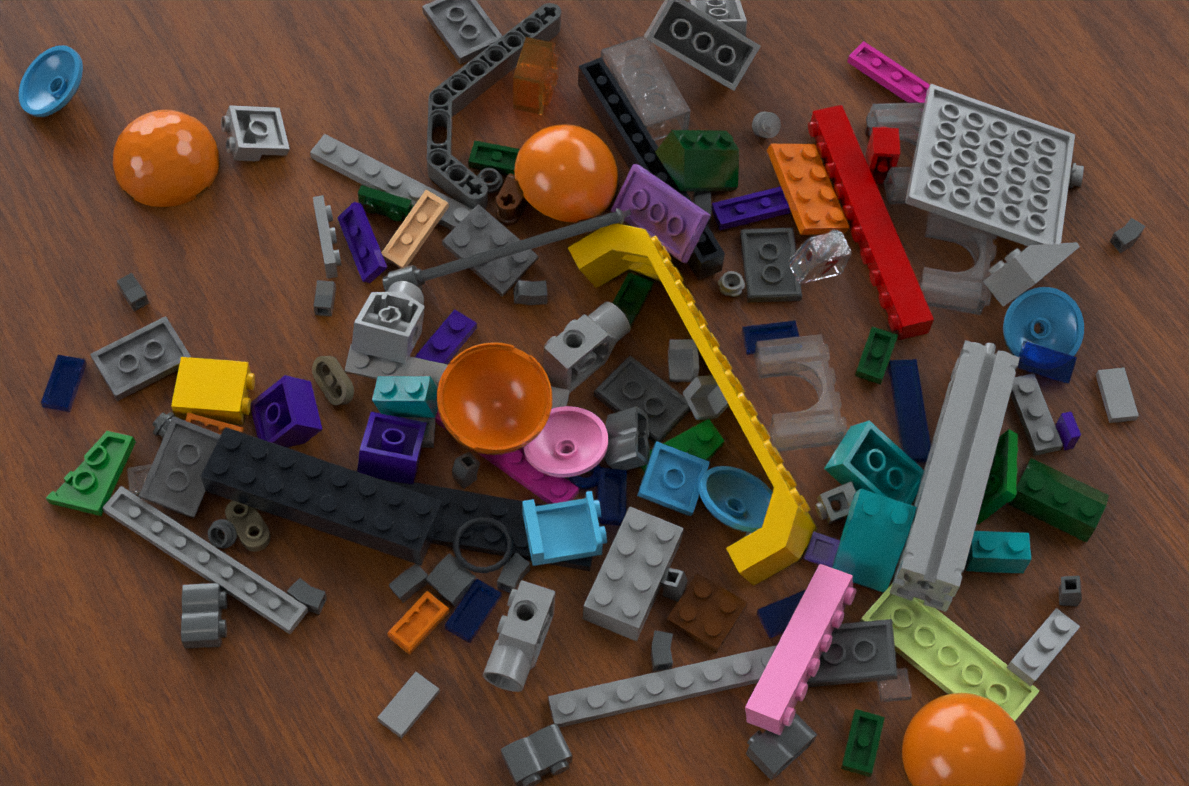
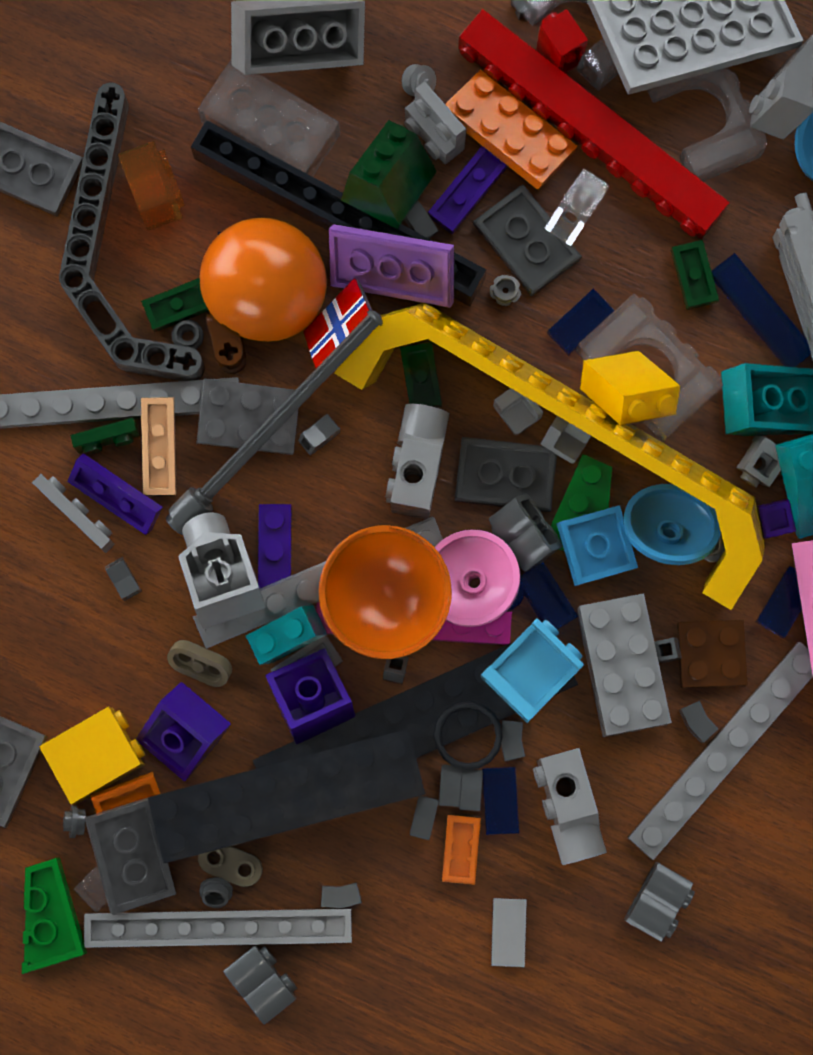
camera: 30 degrees left, 20 degrees up
none -> light grey plate [404,81,466,165]
none -> yellow brick [580,351,680,425]

